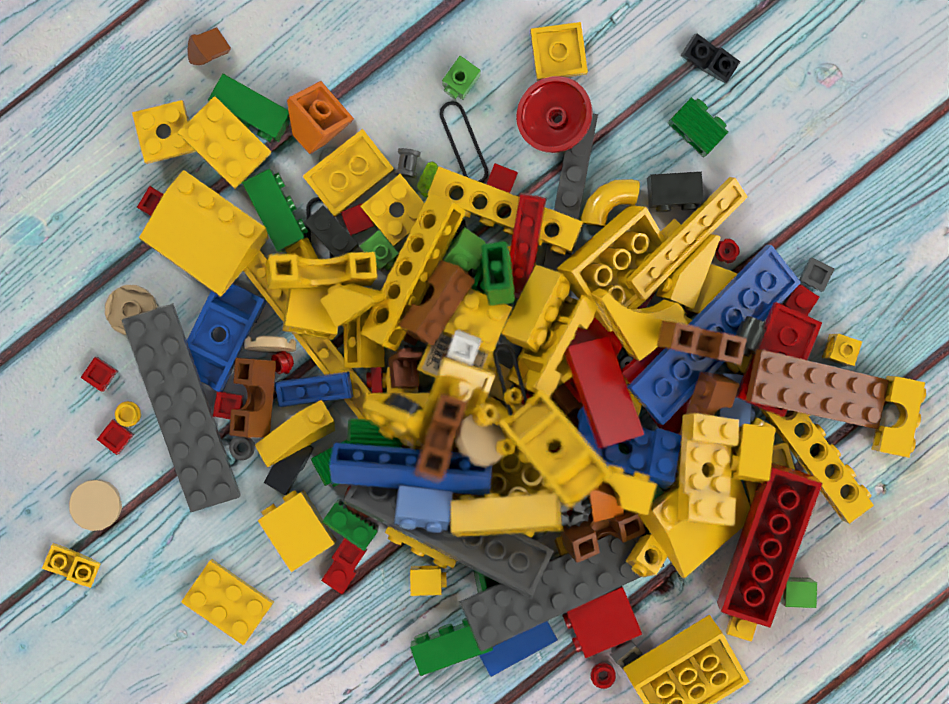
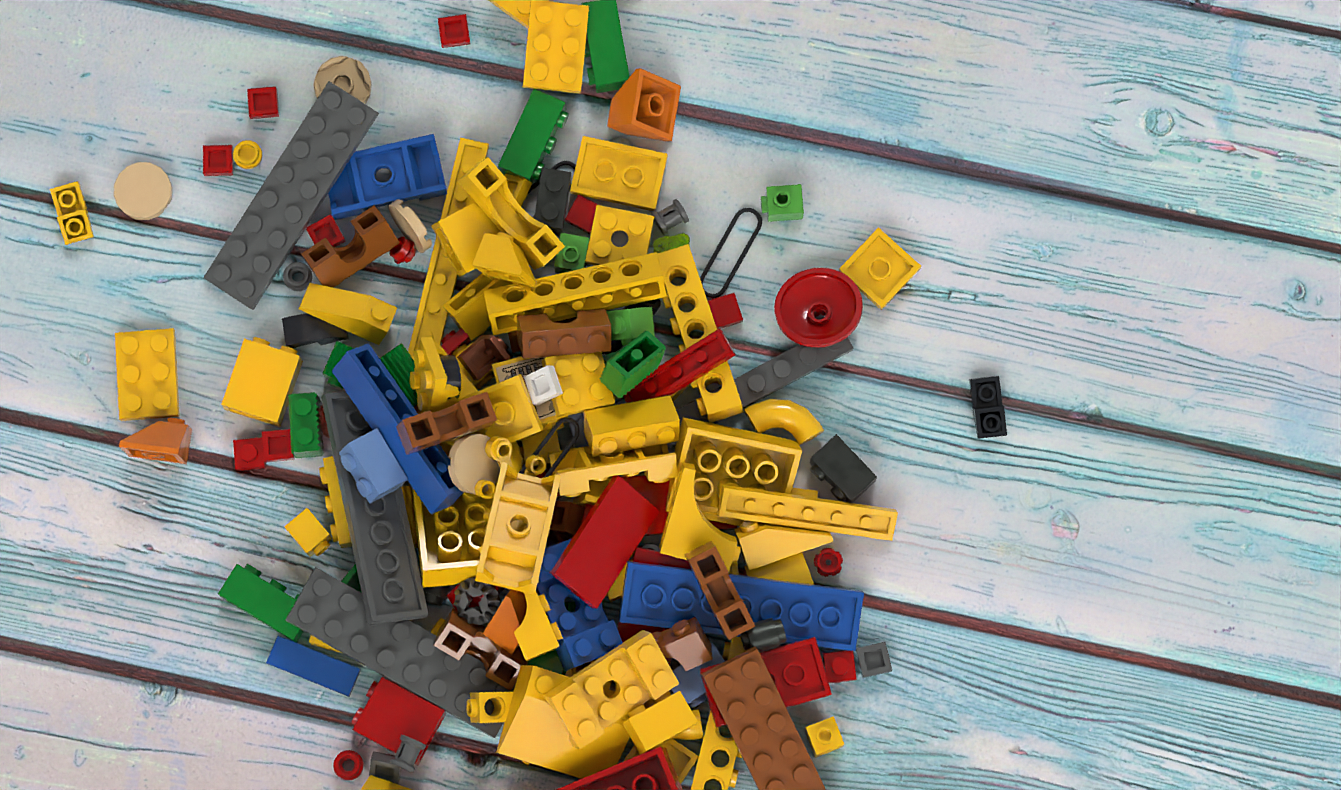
camera: 50 degrees right, 10 degrees down
yellow slope [139,170,269,297] -> none
blue tile [275,371,354,407] -> none
yellow brick [451,490,562,537] -> none
green brick [667,97,728,157] -> none
none -> orange slope [119,418,192,464]
none -> dark grey bush [389,734,426,773]

